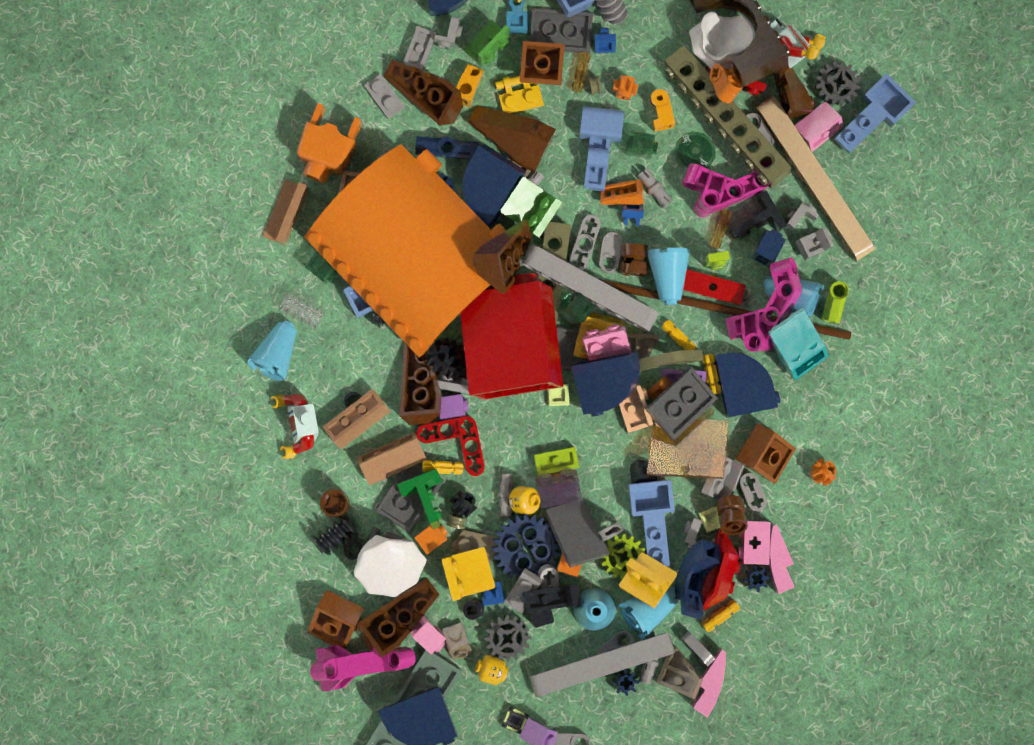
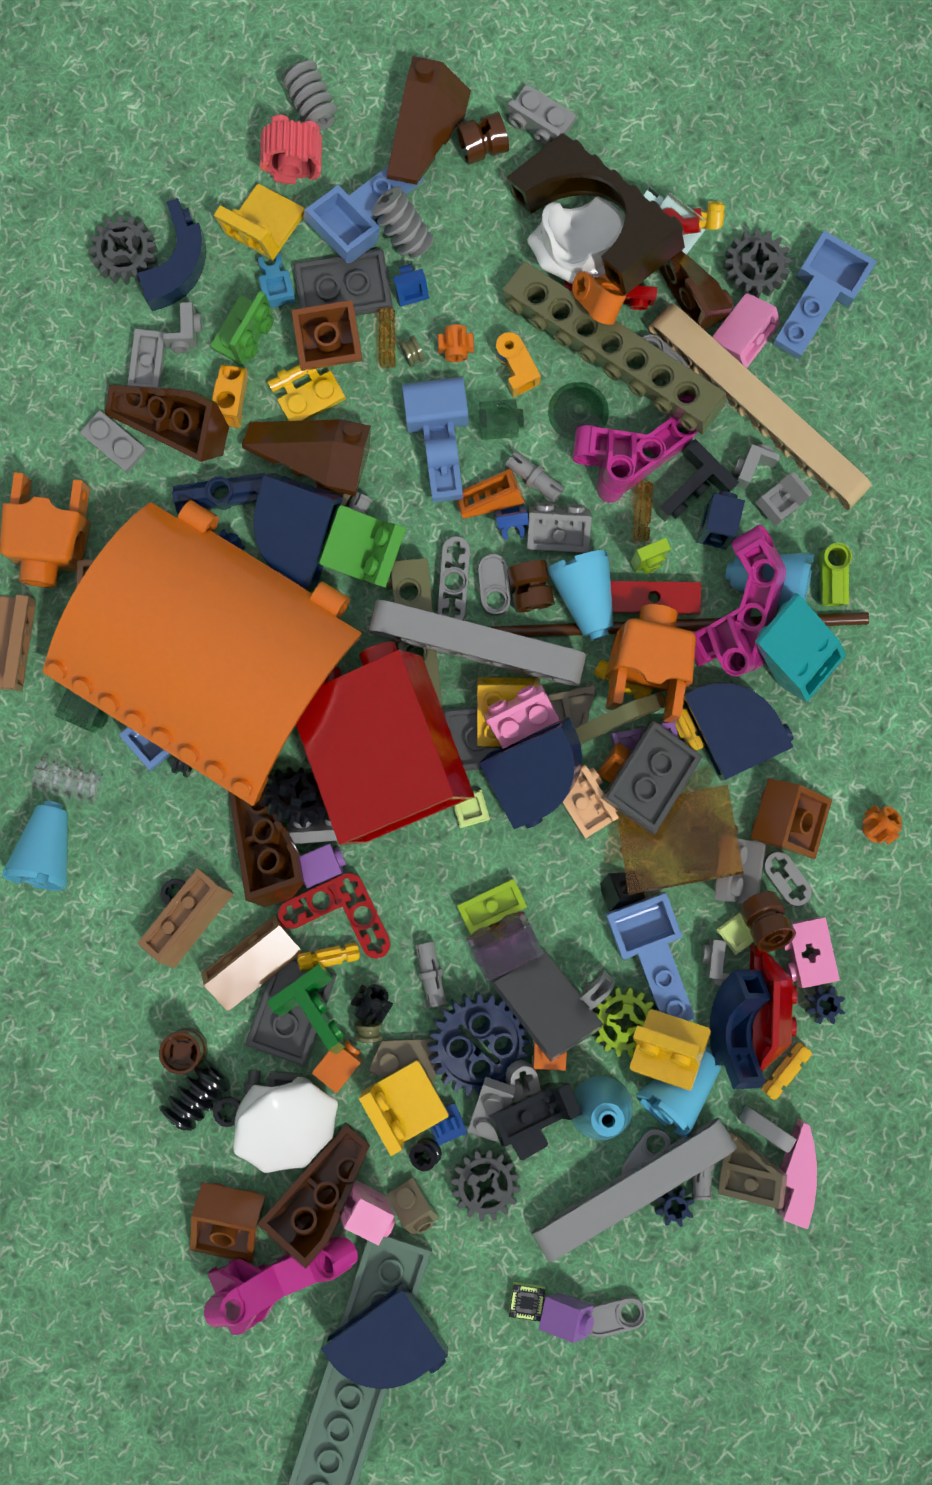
camera: 15 degrees left, 0 degrees up
torso [270,394,318,459] -> none
reddish brown wedge [473,219,531,293] -> none
yellow head [475,655,508,685] -> none
yellow head [509,486,540,514] -> none
clear green brick [556,292,595,323] -> none
bright pink slope [769,525,794,594] -> none
none -> light grey bracket [527,502,592,553]
none -> orange piece [605,604,696,723]

